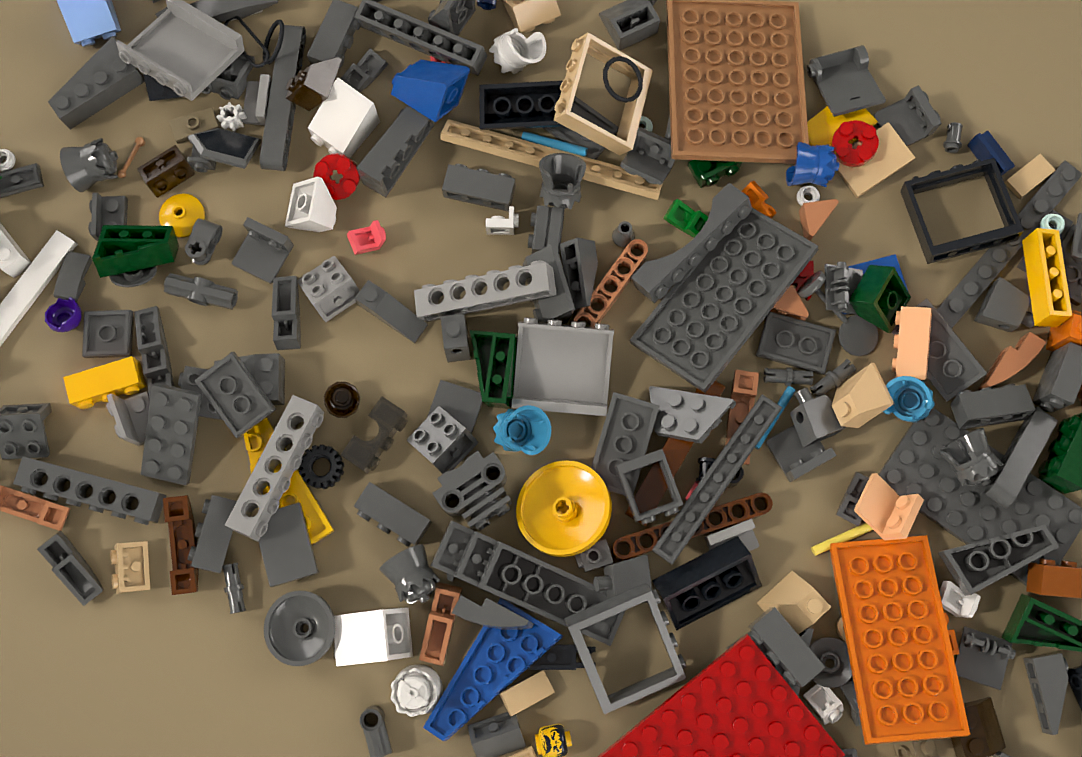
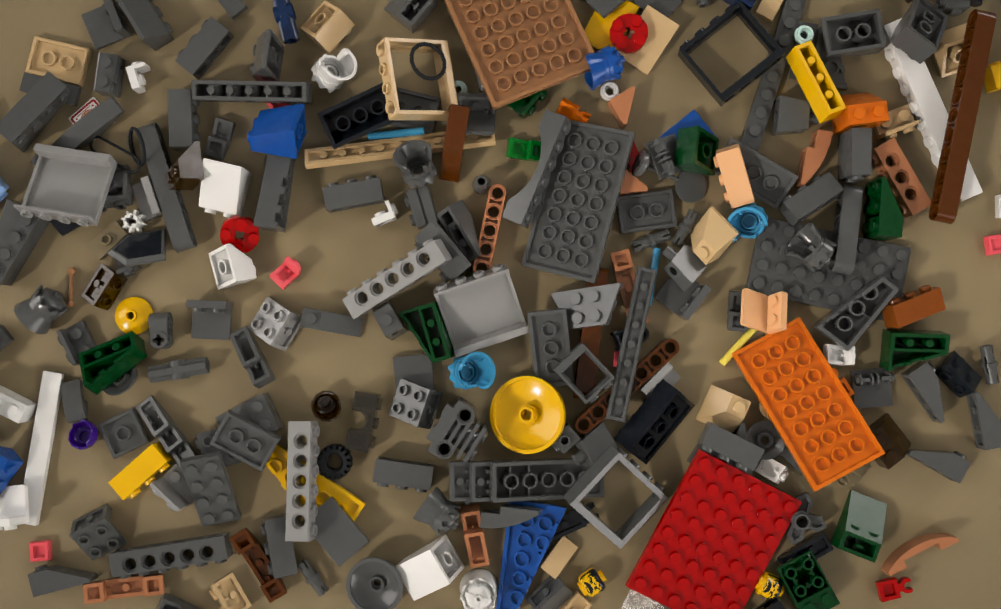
camera: 25 degrees left, 10 degrees up
none -> reddish brown slope [440,104,470,183]

